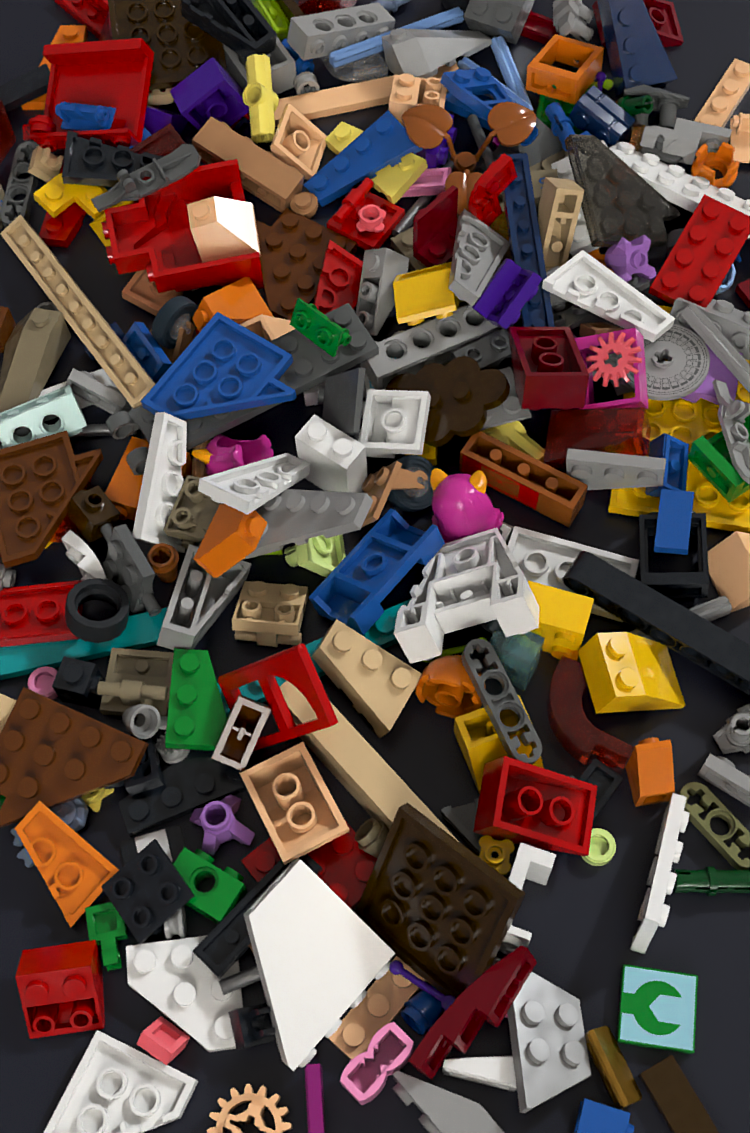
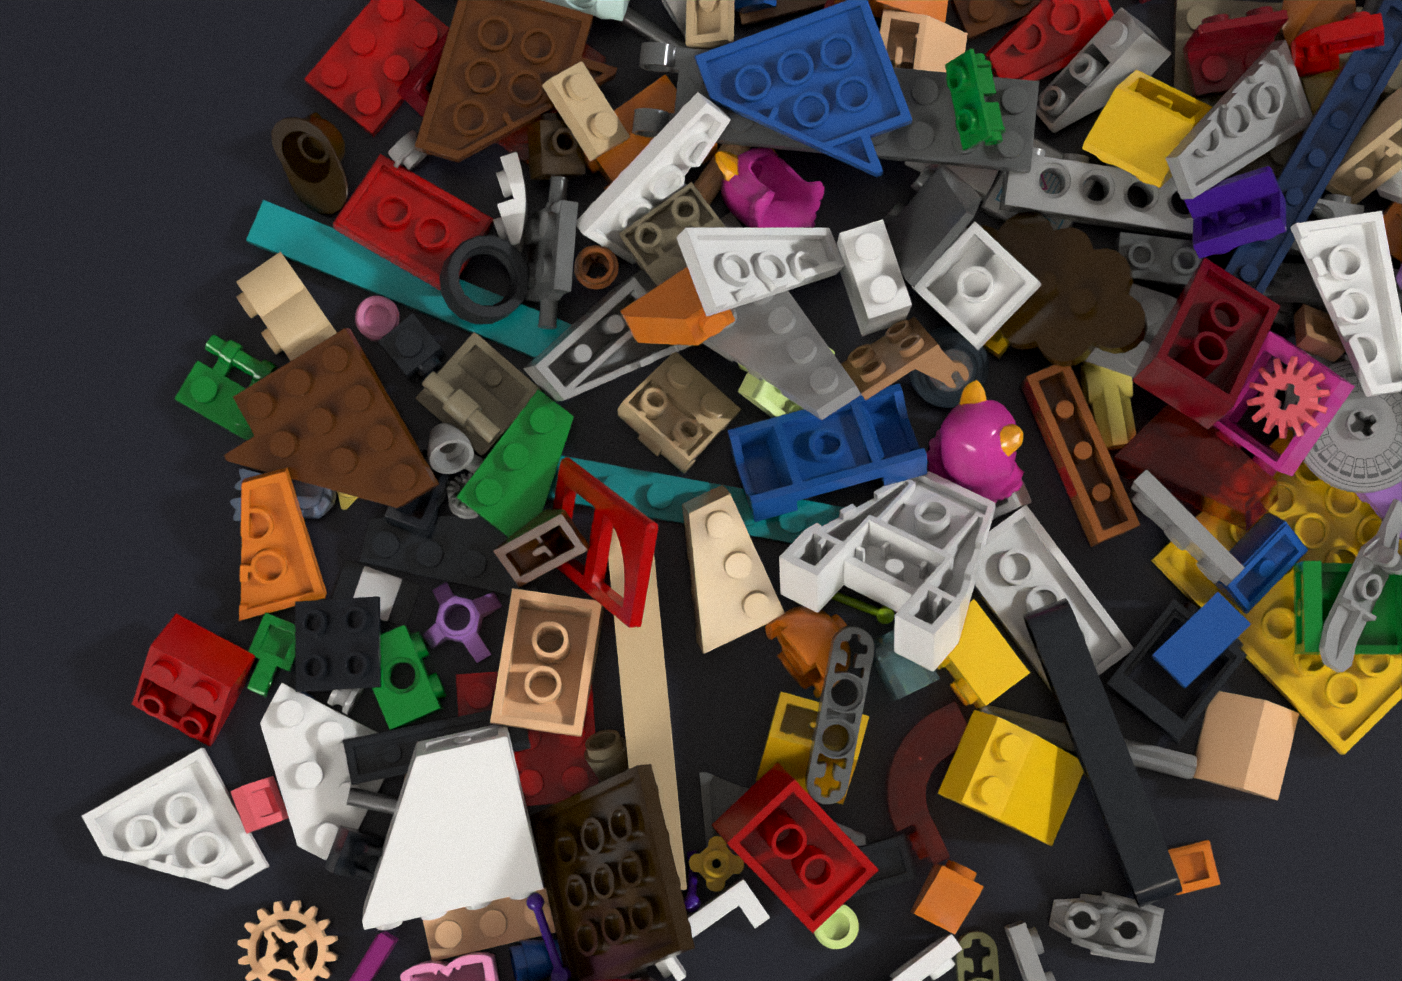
camera: 30 degrees right, 20 degrees up
none -> tan plate [542,61,630,162]

